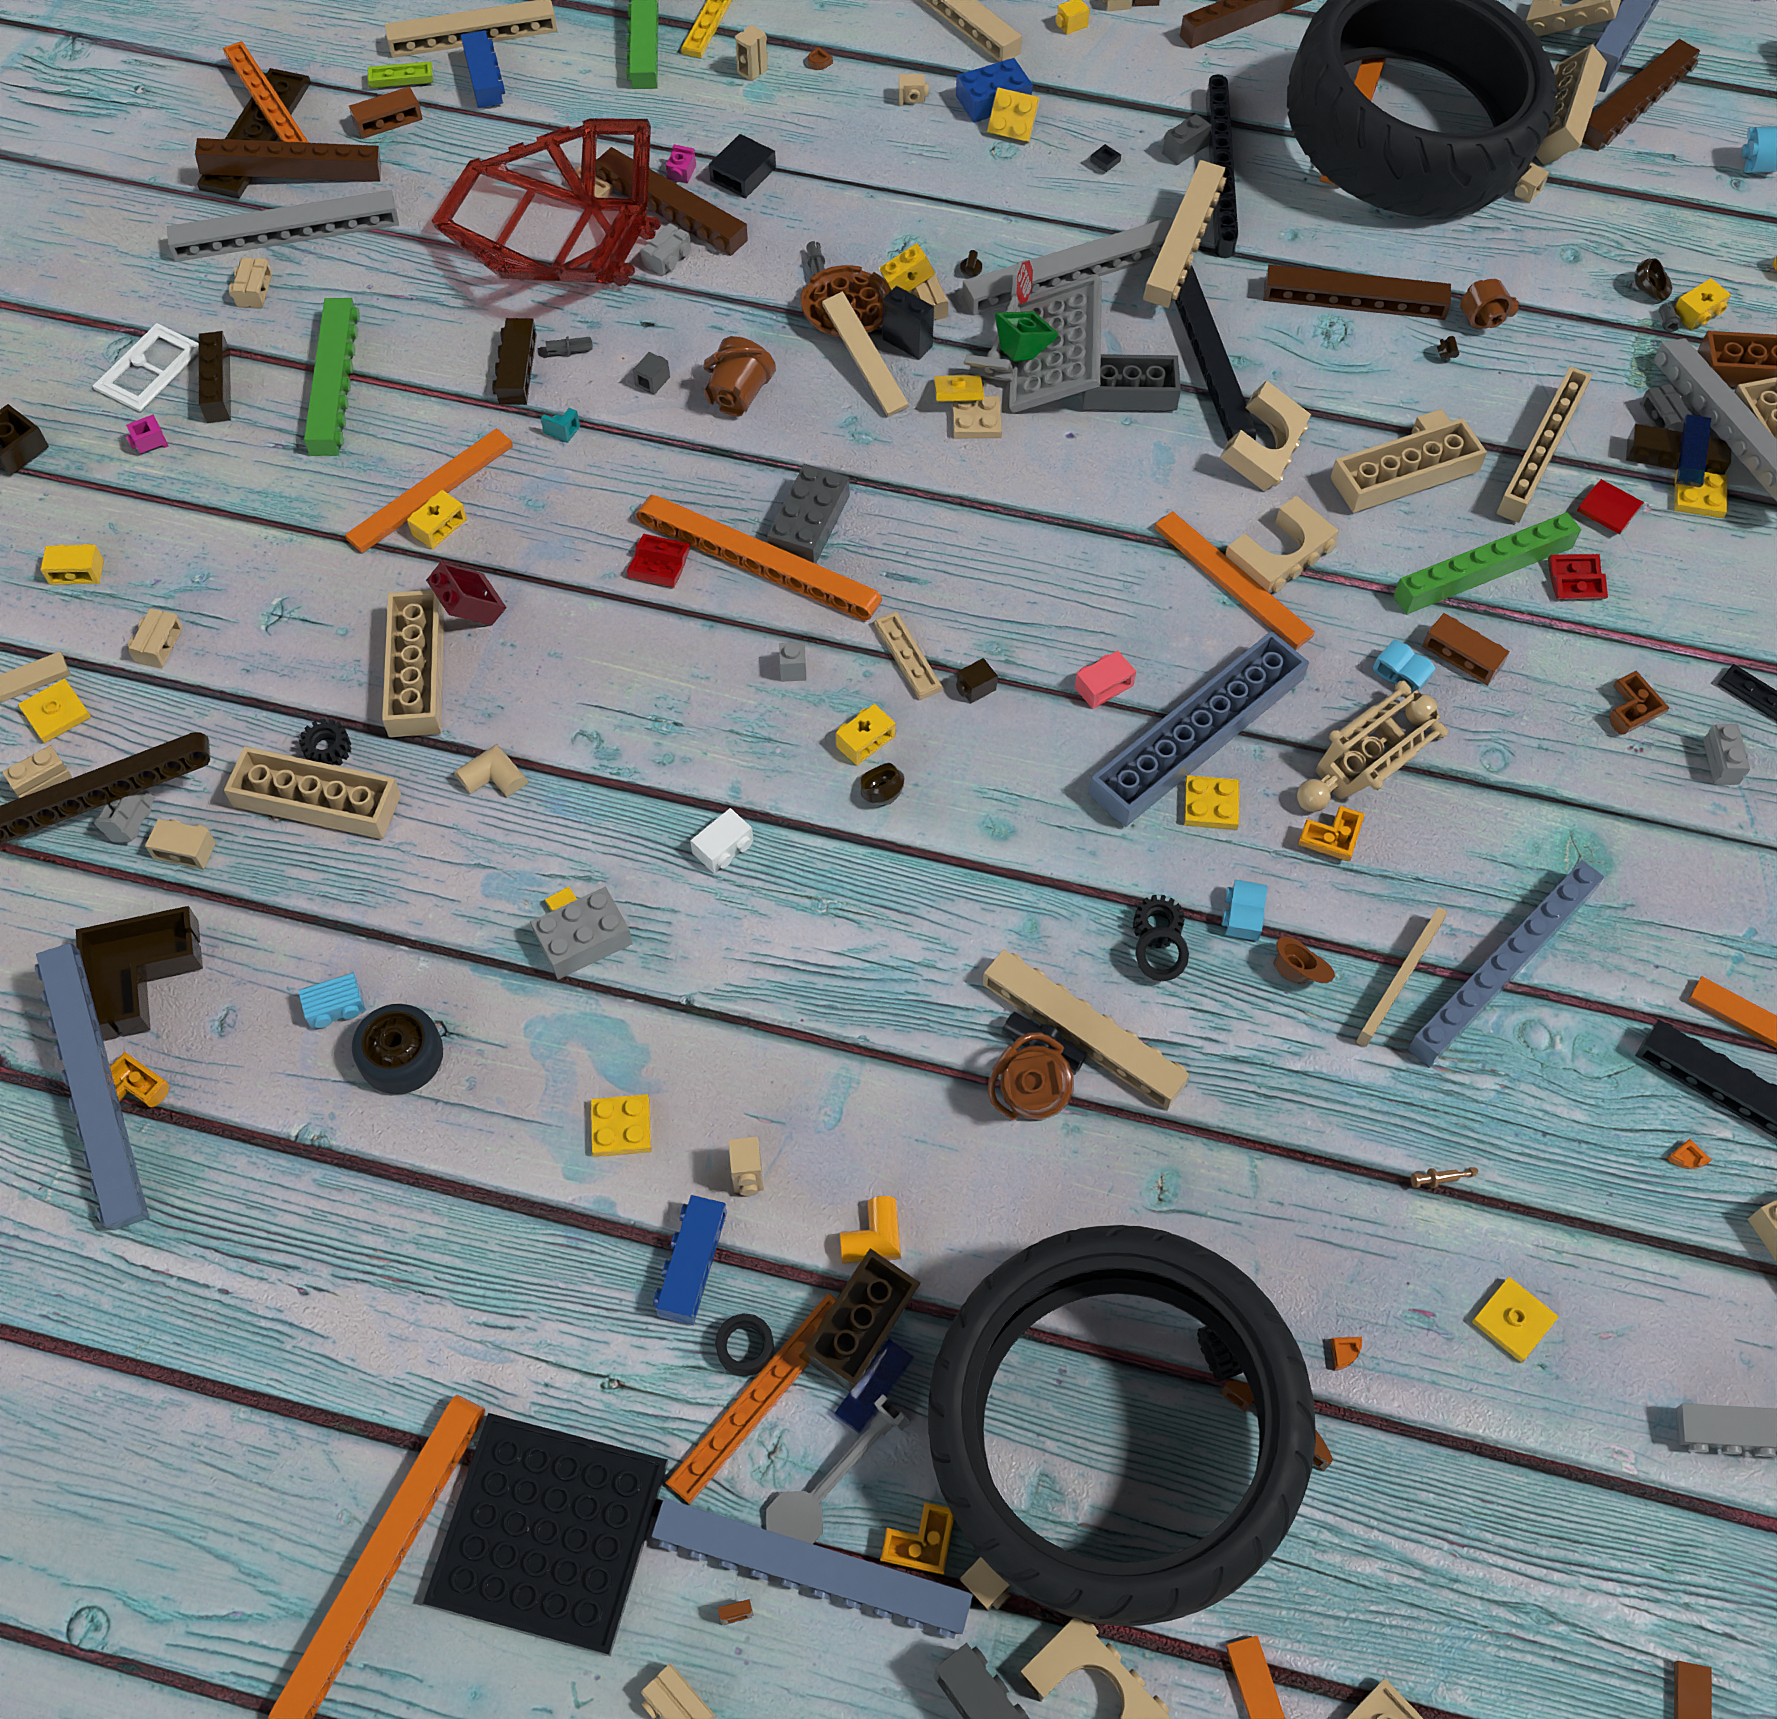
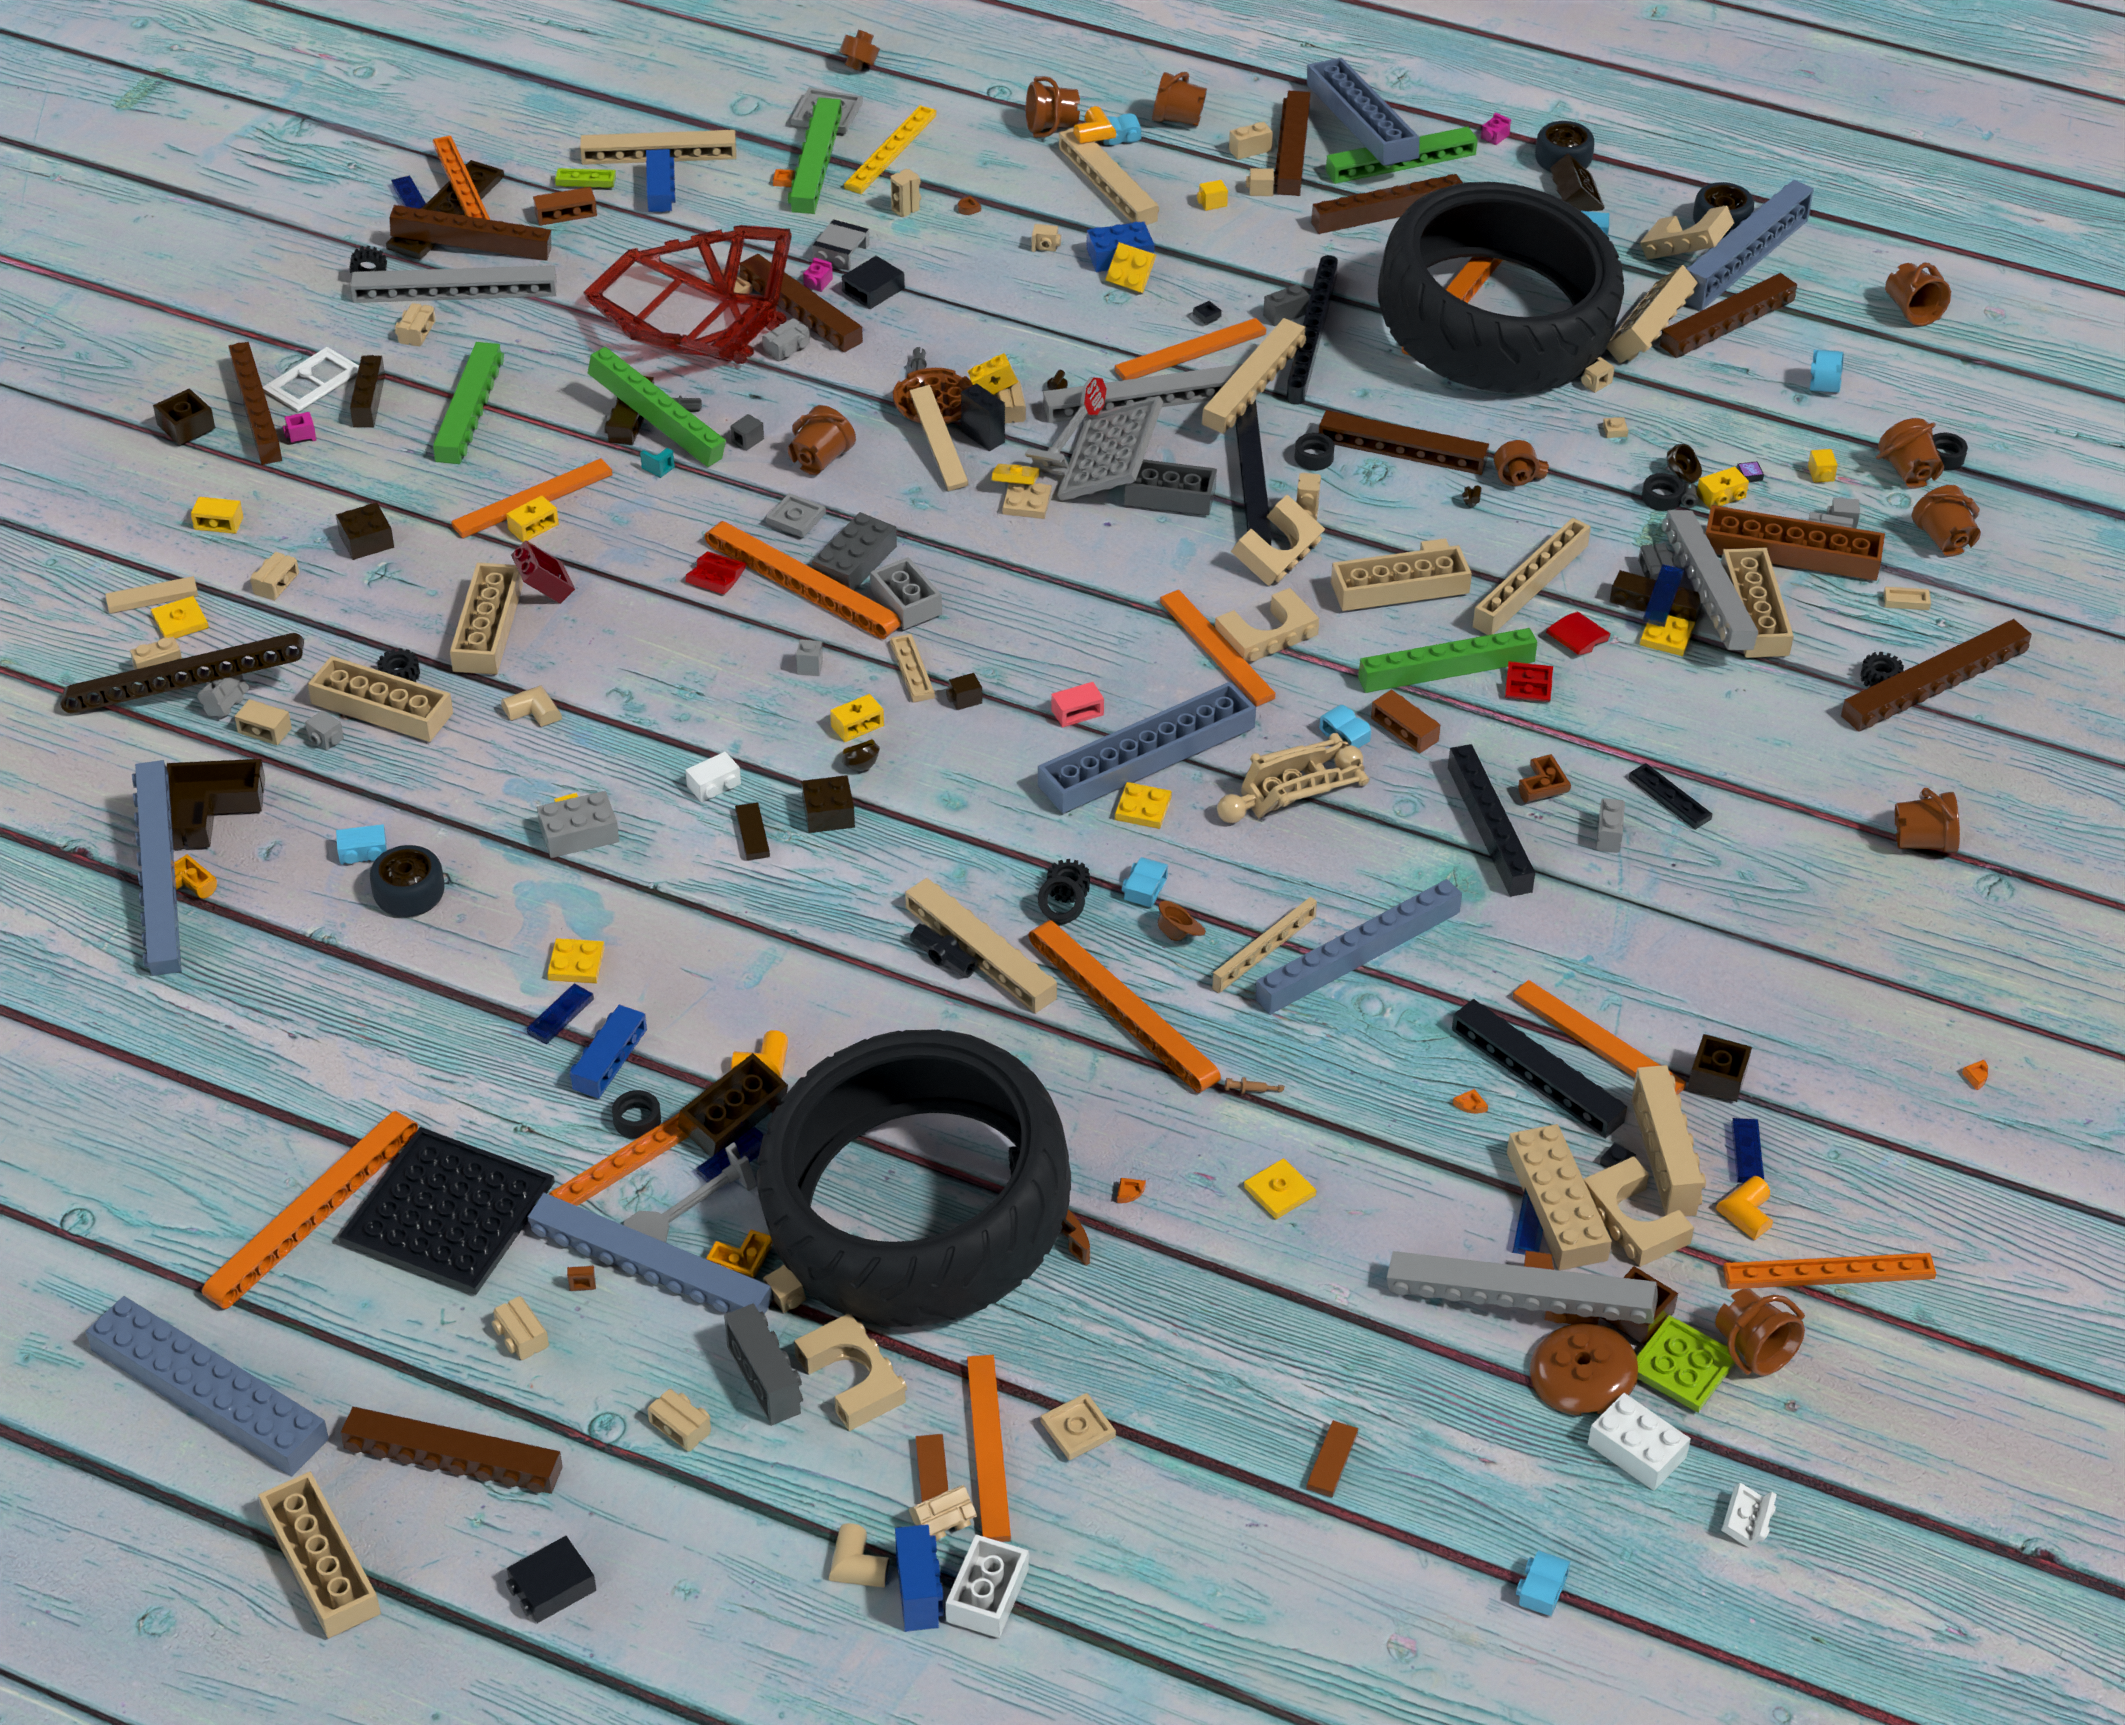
camera: 10 degrees right, 15 degrees down
tan brick [728,1137,764,1196] -> none
dark orange piece [988,1032,1074,1120] -> none
green slope [995,311,1059,362] -> none
light orange brick [1298,806,1365,862] -> none
none -> reddish brown brick [228,342,282,465]
none -> light grey brick [305,710,344,751]
none -> dark brown brick [336,502,395,560]
none -> black tyre [349,246,387,273]
none -> clear blue tile [391,175,426,209]
none -> clear blue tile [527,983,594,1045]
none -> bright green brick [587,346,726,467]
none -> dark brown tile [735,802,770,860]
none -> light grey plate [766,493,826,538]
none -> orange tile [773,169,795,187]
none -> dark brown brick [801,775,855,833]
none -> light grey panel [812,219,870,271]
none -> light grey brick [870,557,942,629]
none -> orange beam [1028,920,1221,1093]
none -> orange tile [1115,318,1266,380]
none -> black tyre [1294,433,1335,470]
none -> tan brick [1296,473,1321,521]
none -> black brick [1448,744,1535,897]
none -> tan plate [1603,417,1628,438]
none -> black tyre [1642,473,1684,511]
none -> tile [1737,461,1764,482]

